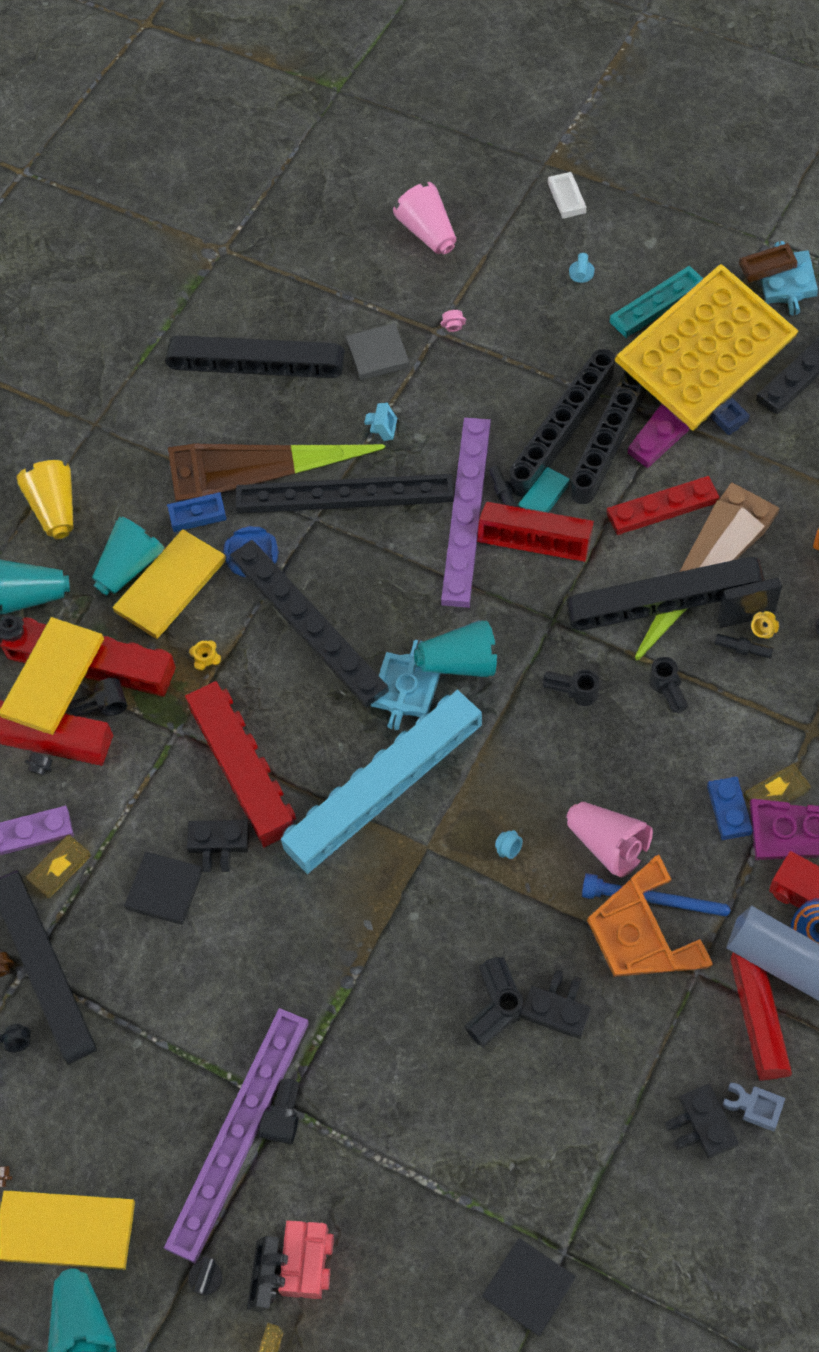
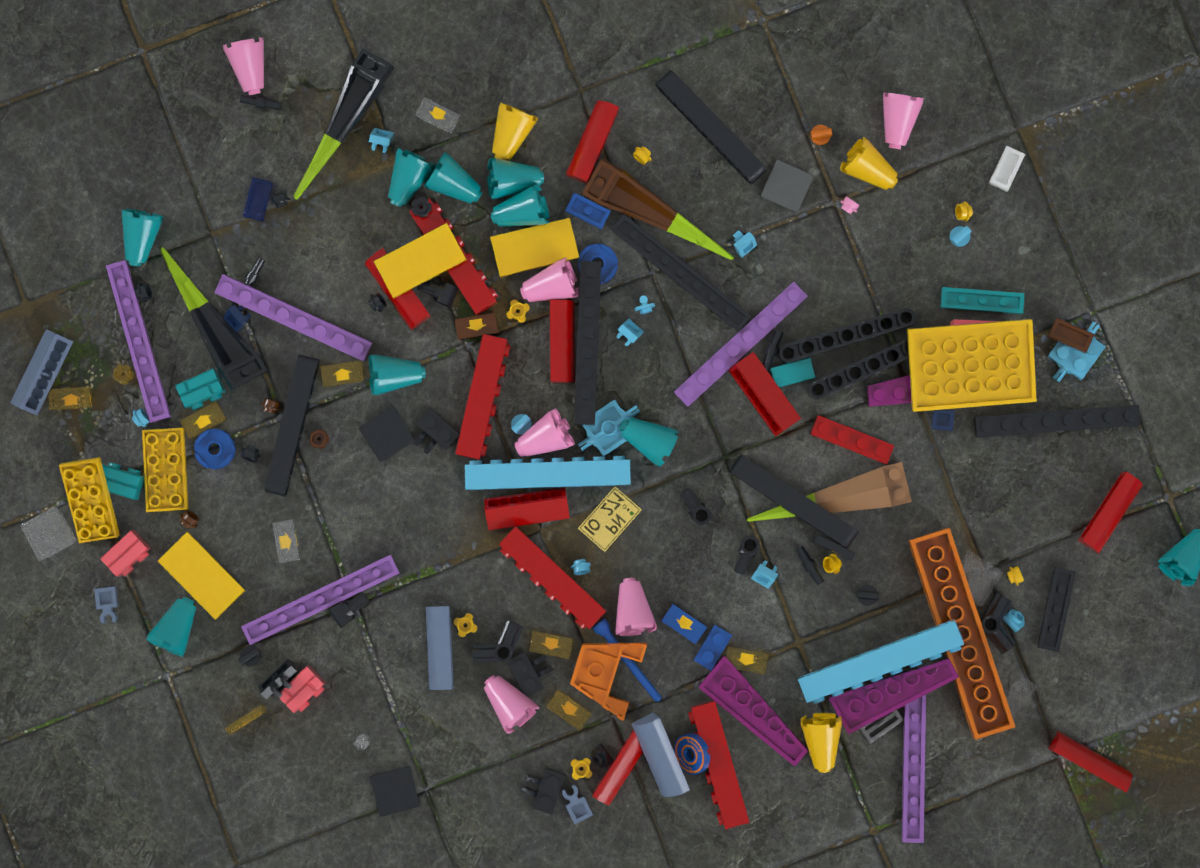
camera: 35 degrees right, 25 degrees up
none -> clear tile [272,519,300,564]
none -> reddish brown plate [309,429,329,449]
none -> clear plate [352,732,371,751]
none -> teal cone [369,354,425,395]
none -> sand blue brick [426,606,454,690]
none -> yellow plate [454,613,477,637]
none -> reddish brown tile [455,313,499,340]
none -> red brick [484,487,570,530]
none -> bright pink cone [484,675,539,734]
none -> teal cone [487,158,544,199]
none -> red brick [499,526,606,629]
none -> medium azure plate [511,414,532,435]
none -> bright pink cone [514,408,575,457]
none -> bright pink cone [520,257,579,302]
none -> clear yellow tile [529,631,573,659]
none -> clear yellow tile [546,690,592,731]
none -> red brick [550,300,575,383]
none -> red brick [565,100,619,185]
none -> yellow plate [571,758,592,780]
none -> clear yellow sticker [578,487,642,552]
none -> black plate [591,743,613,767]
none -> medium azure tile [617,319,644,346]
none -> yellow plate [632,146,651,165]
none -> medium azure plate [635,296,655,314]
none -> blue tile [661,604,707,644]
none -> medium azure tile [751,561,778,589]
none -> orange plate [810,125,832,145]
none -> yellow cone [840,137,898,190]
none -> yellow plate [955,201,973,222]

